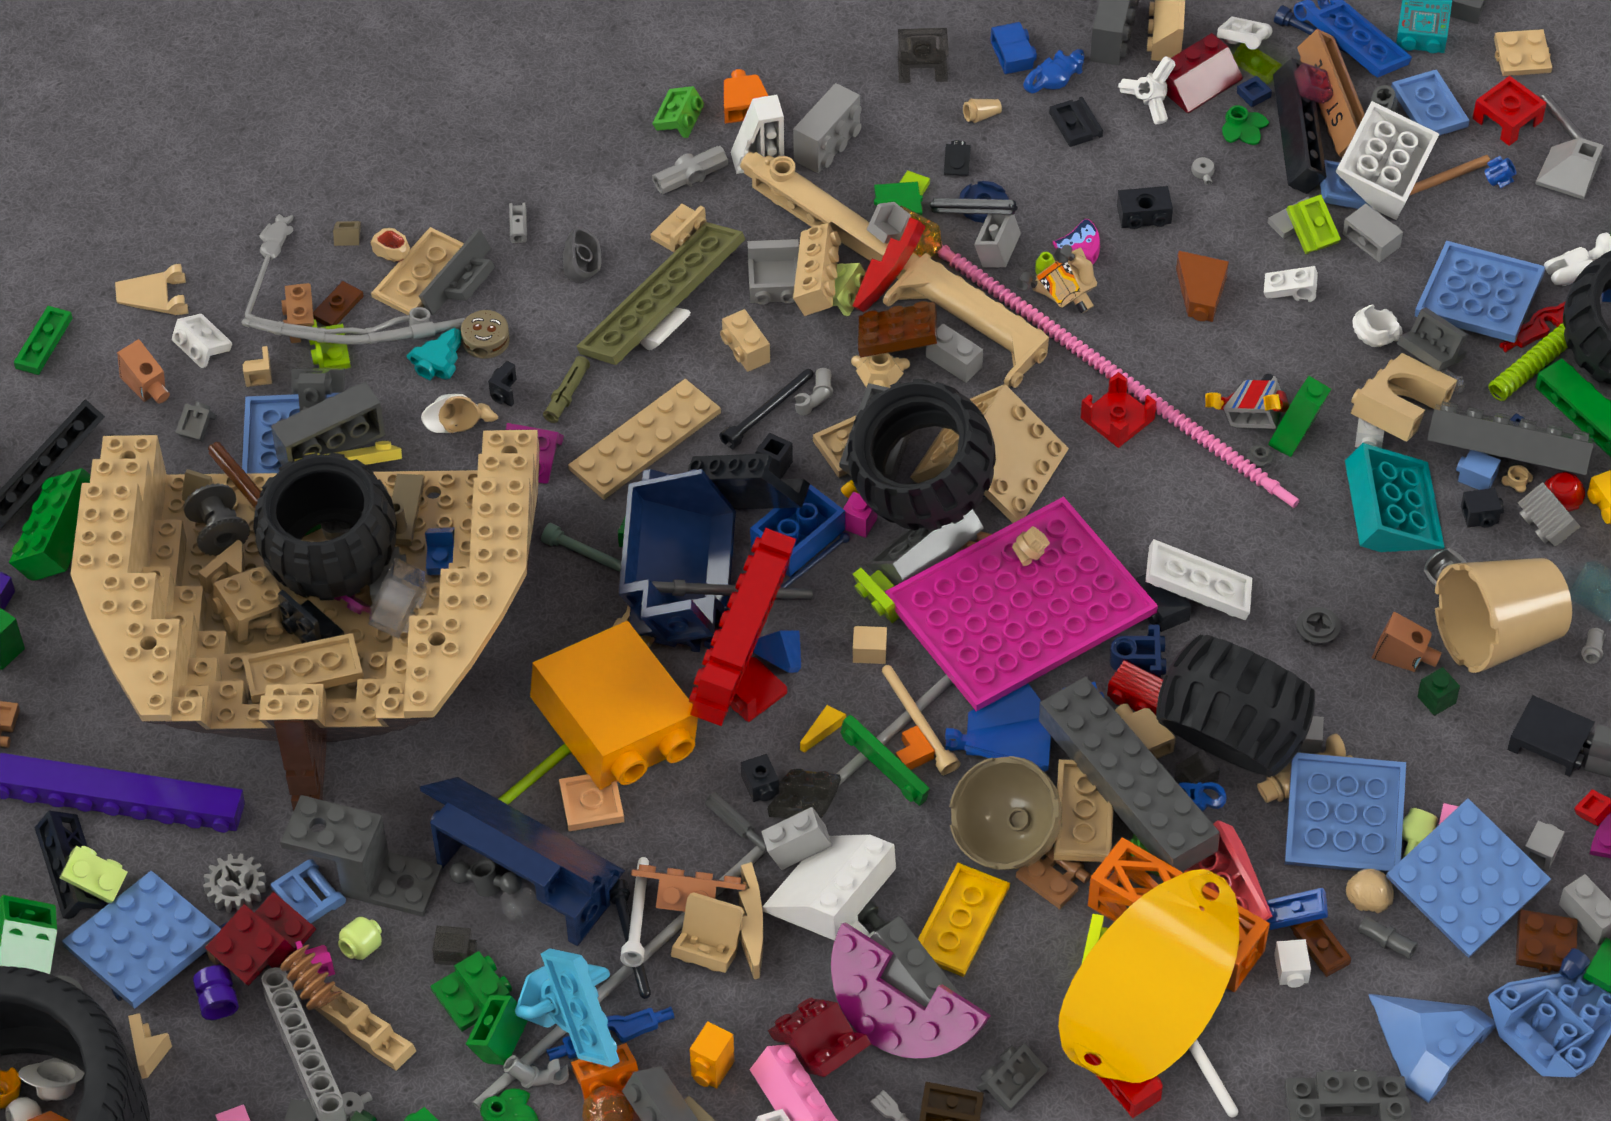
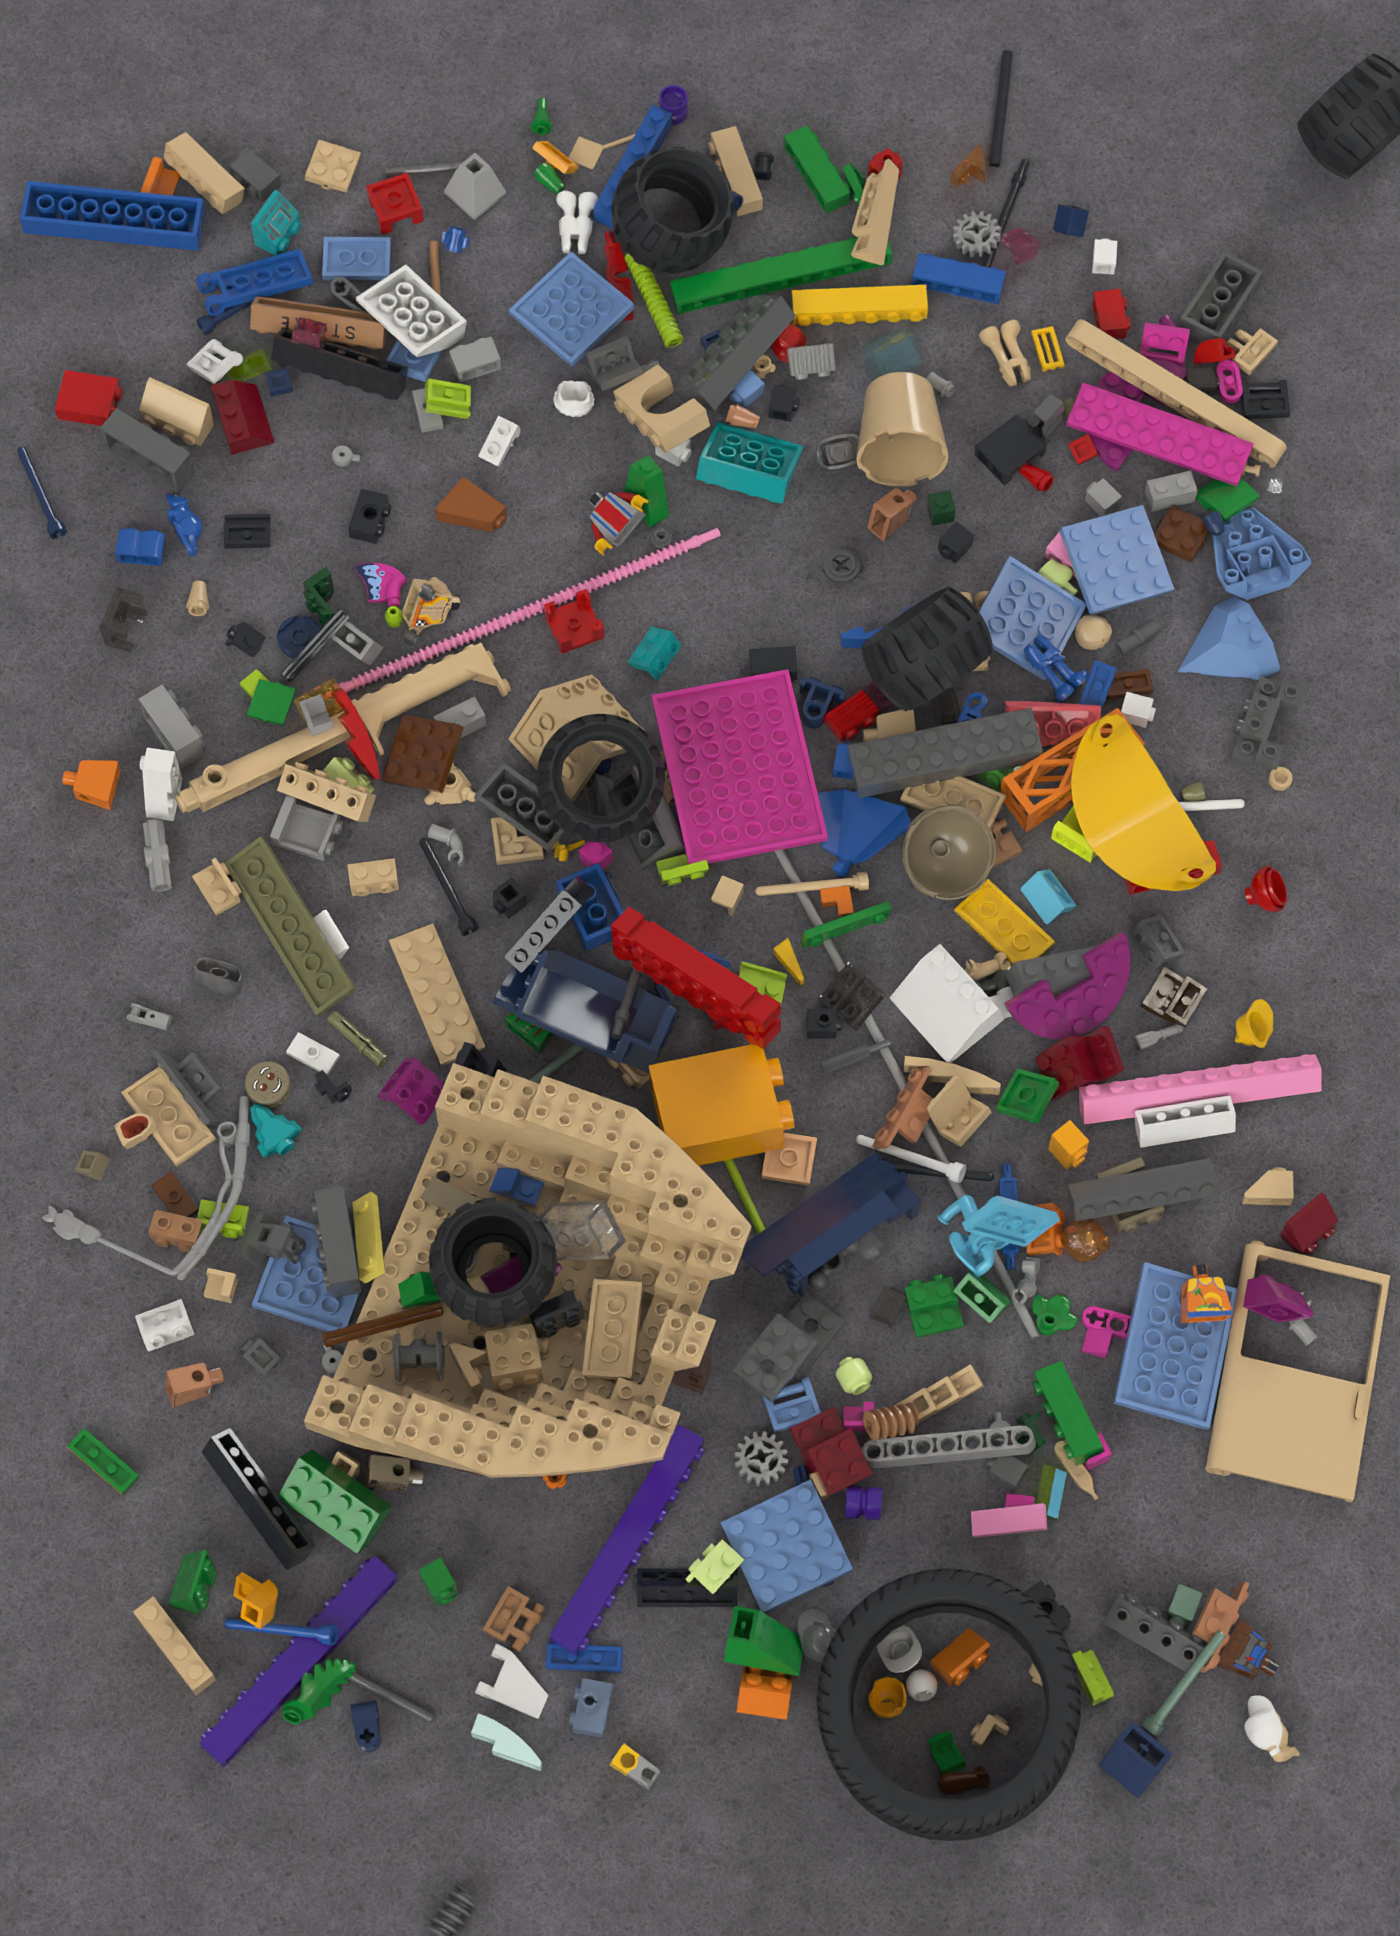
camera: 70 degrees left, 15 degrees up
tan flag [115,264,189,315] -> none
tan slope [128,1013,172,1079] -> none
dark tan slope [182,469,213,501] -> none
tan hair [421,394,498,433] -> none
bright green bracket [652,86,704,138] -> none
light grey brick [762,807,832,870] -> none
tan piece [1012,526,1050,566] -> none
white bush [1118,56,1175,124] -> none
white plate [1145,539,1252,620] -> none
green plate [1222,105,1269,145] -> none
none -> white plate [286,1032,340,1076]
none -> dark green bracket [303,567,334,627]
none -> black brick [455,1042,507,1077]
none -> teal bracket [627,626,681,680]
none -> nougat cone [725,404,760,429]
none -> lime plate [738,961,787,1003]
none -> black brick [938,521,974,563]
none -> tan piece [964,952,1011,981]
none -> green plate [995,1068,1059,1124]
none -> red cone [1019,463,1054,492]
none -> medium azure panel [1021,869,1077,925]
none -> blue piece [1023,634,1090,703]
none -> olive hose [1181,781,1206,802]

